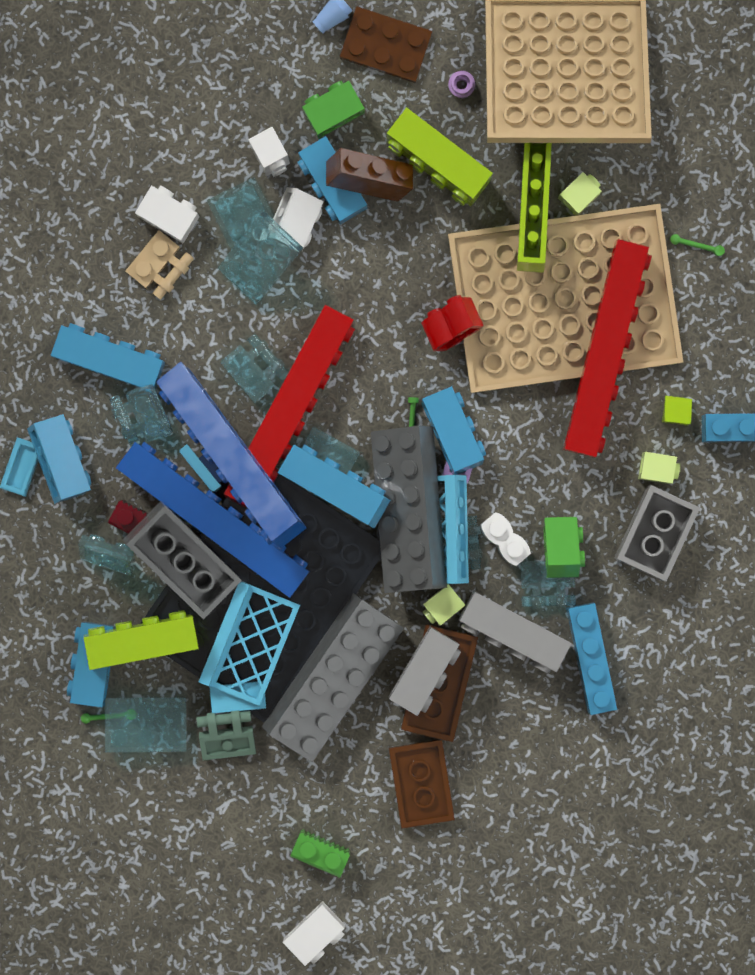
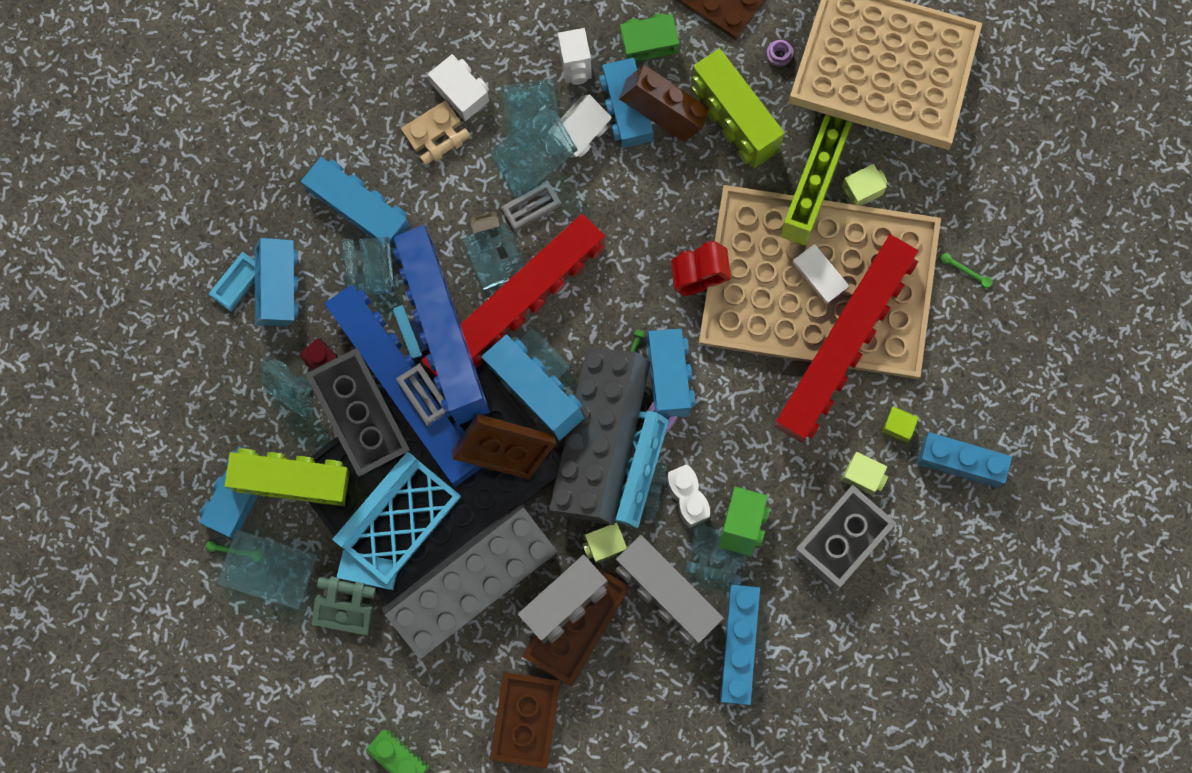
camera: 20 degrees right, 10 degrees down
none -> light grey tile [396,363,445,427]
none -> reddish brown plate [452,414,556,479]
none -> dark tan tile [470,211,500,233]
none -> light grey tile [501,181,562,232]
none -> white tile [792,244,850,305]

